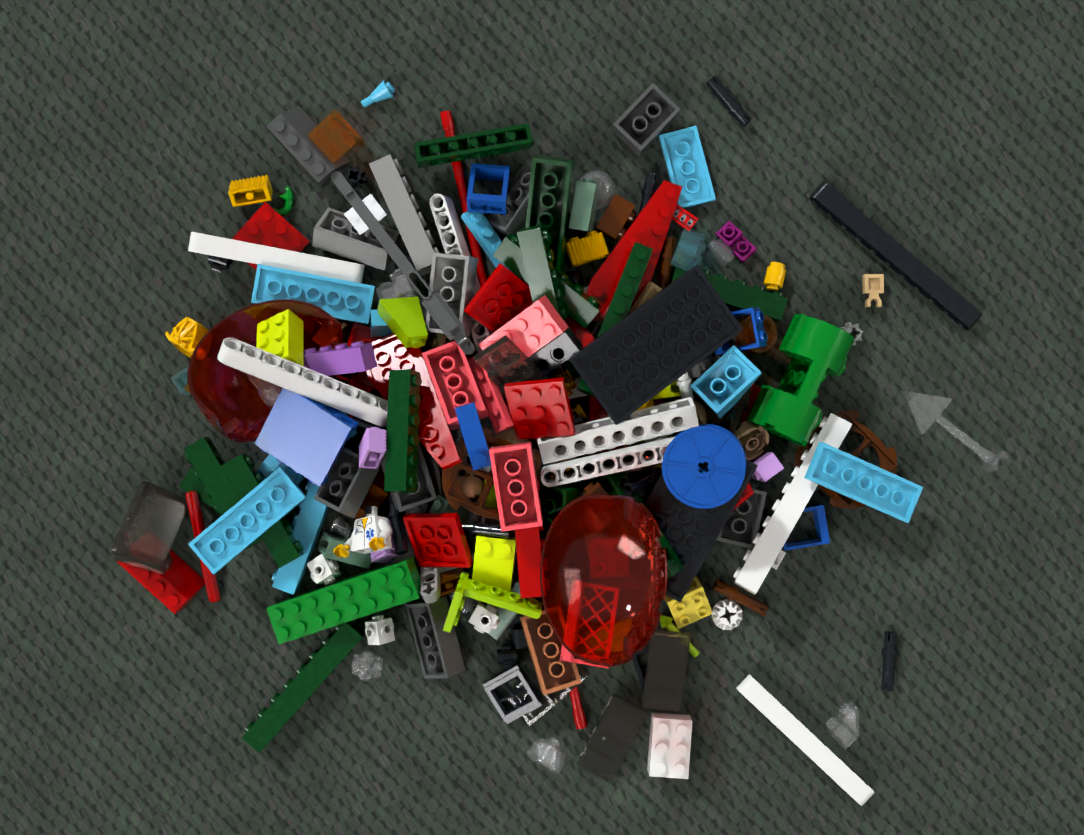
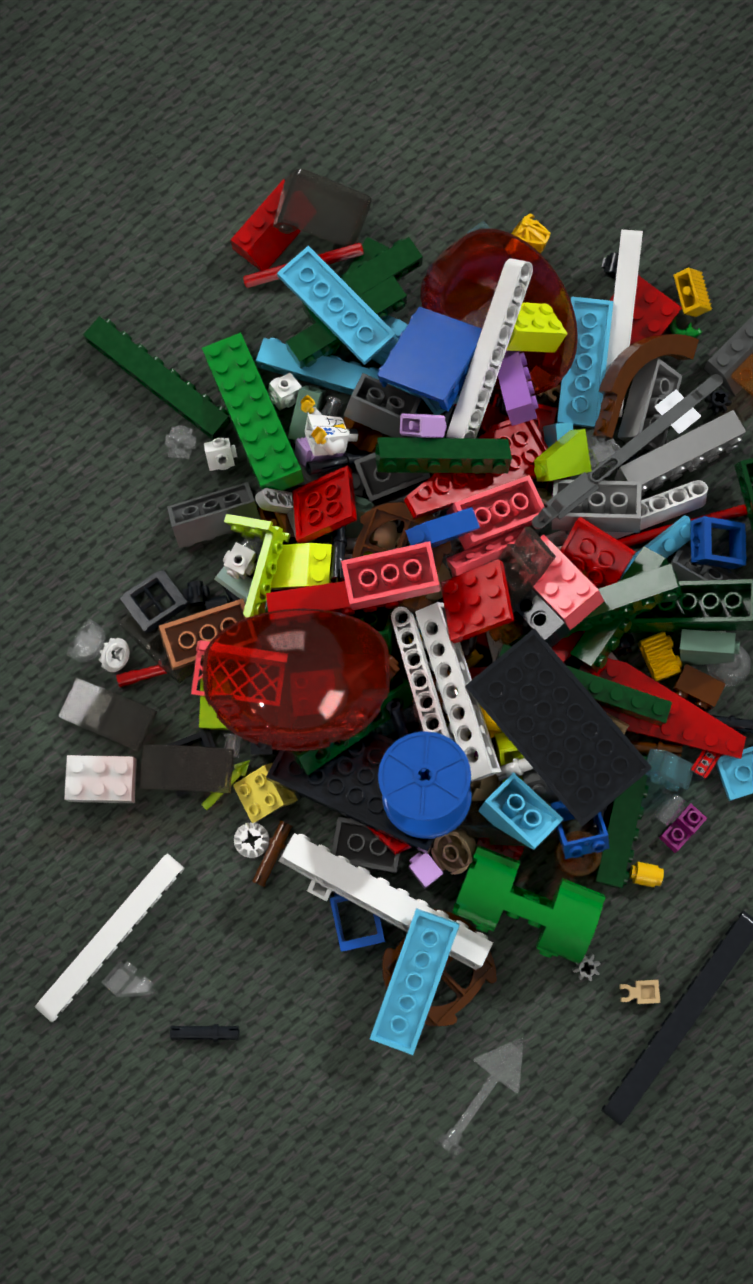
camera: 85 degrees right, 10 degrees down
none -> white gear [98,637,130,672]
none -> reddish brown arch [593,334,699,438]

